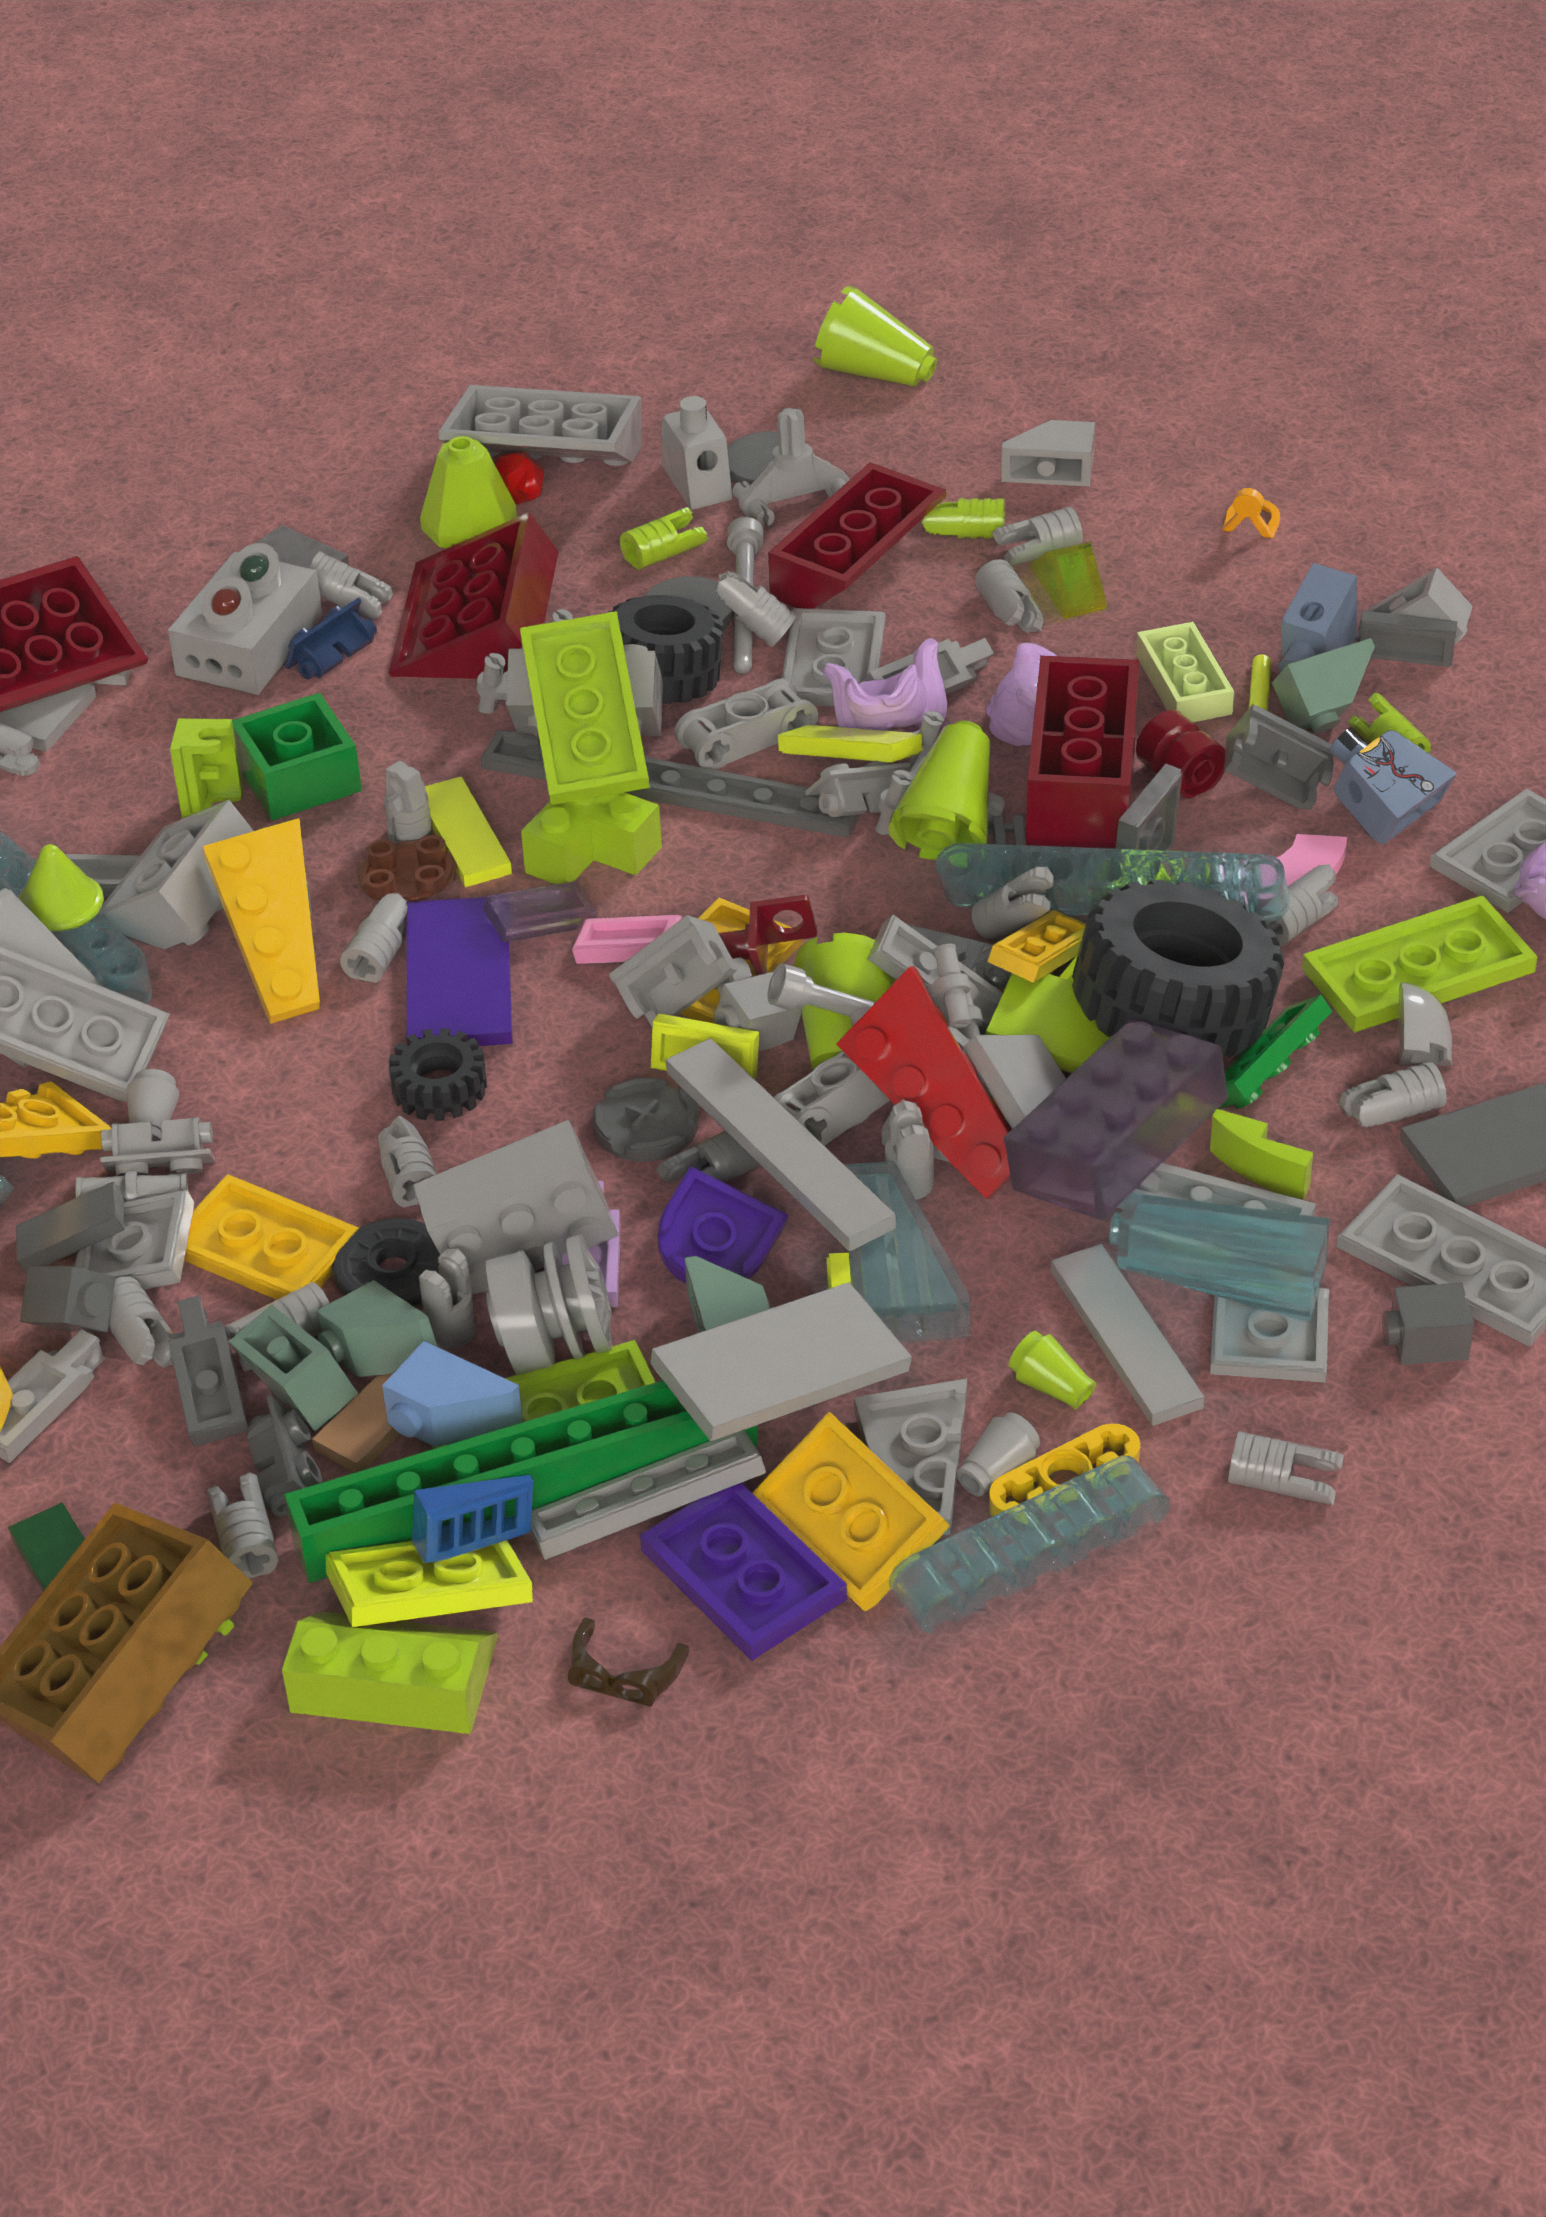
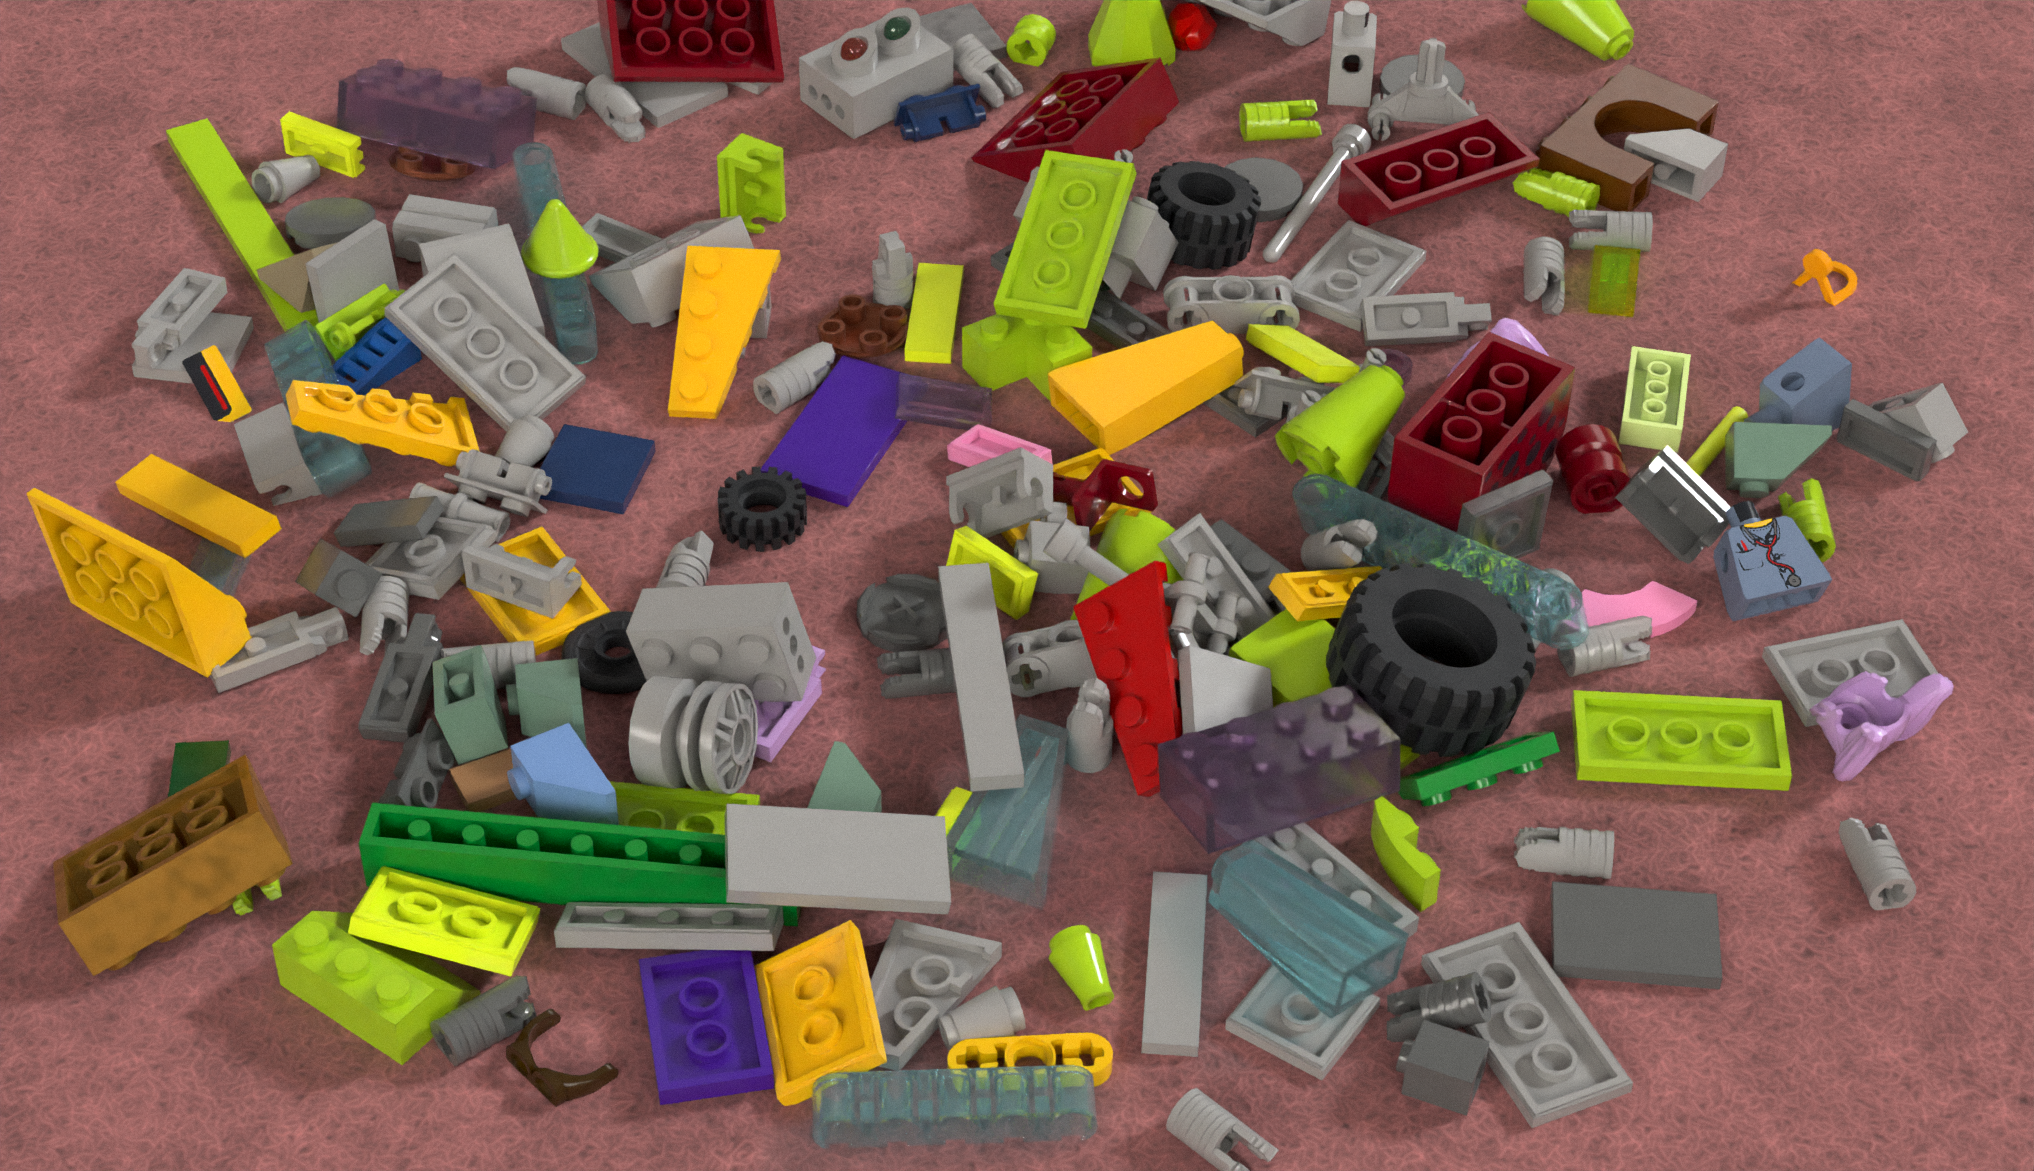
camera: 25 degrees right, 0 degrees up
light grey hinge [207,1472,279,1578] -> none
green brick [232,692,362,821] -> none
blue slope [412,1475,533,1563] -> none
light grey hinge [419,1248,476,1349] -> none
dark purple tile [657,1166,788,1284] -> none
light grey hinge [715,570,797,647] -> none
lavender hair [823,638,947,731] -> none
light grey brick [1399,983,1452,1066] -> none
none -> dark grey hinge [430,975,536,1066]
none -> light grey hinge [462,529,582,619]
none -> dark blue tile [540,424,656,514]
none -> lime wheel [1006,14,1056,67]
none -> yellow slope [1048,320,1244,455]
none -> dark grey hinge [1387,972,1491,1042]
none -> reddish brown arch [1535,64,1719,212]

